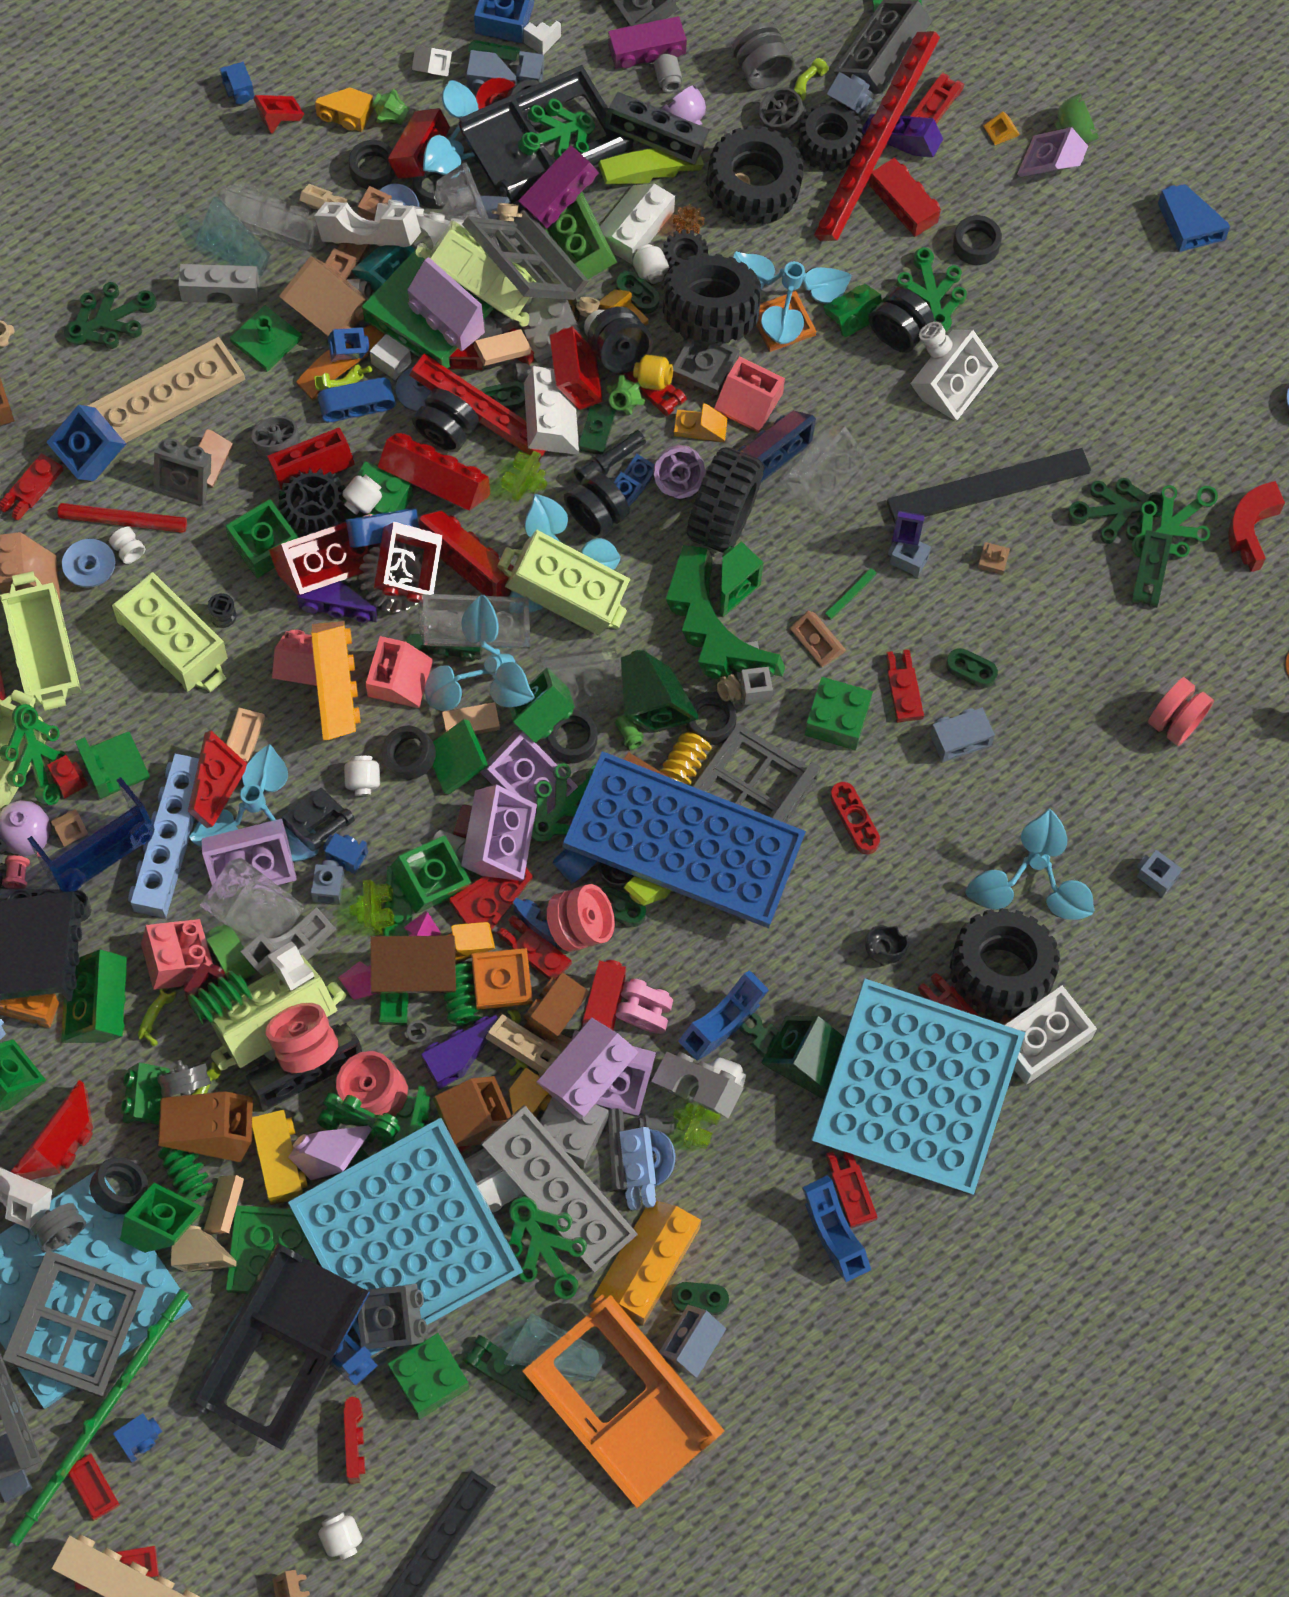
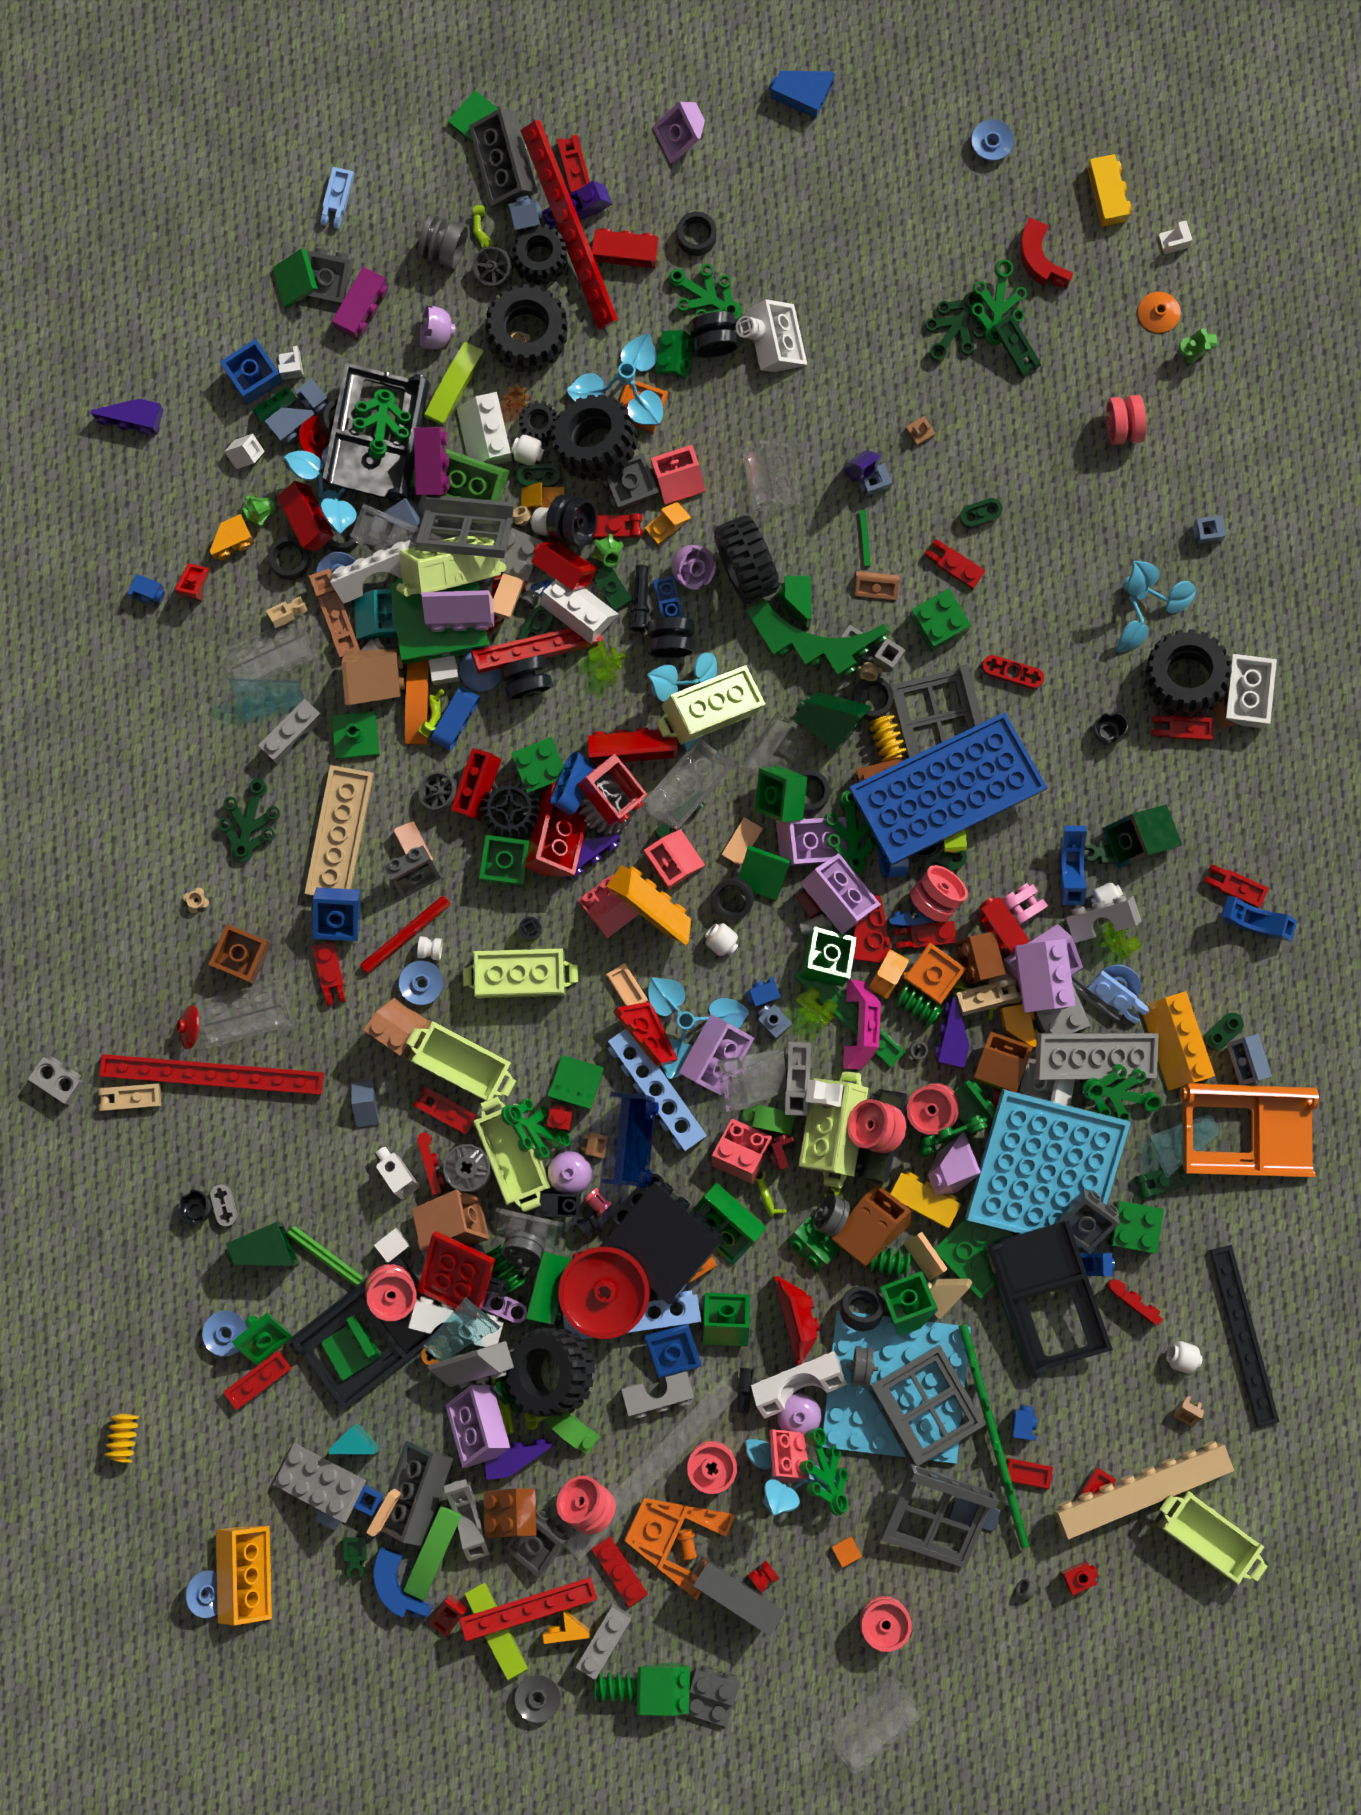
camera: 45 degrees left, 15 degrees up
green piece [188,971,253,1026] -> none
black plate [281,787,355,851] -> none
white arch [314,202,421,247] -> none
blue brick [328,328,369,362] -> none
white head [343,474,382,515] -> none
reddish brown tile [370,936,456,994] -> none
red slope [378,433,490,511] -> none
medium azure plant [425,595,535,711] -> none
tan plate [492,203,522,221] -> none
black brick [603,92,710,165] -> none
bright green pin [614,715,644,750] -> none
yellow head [634,355,673,390] -> none
dark grey pin [638,1115,674,1135] -> none
light grey brick [654,54,683,93] -> none
dark blue slope [738,410,816,483] -> none
medium azure plate [811,978,1026,1195] -> none
black tile [887,448,1091,524] -> none
sand blue brick [930,707,995,763] -> none
light orange slope [983,111,1020,145] -> none
bright green cylinder [1055,93,1099,144] -> none

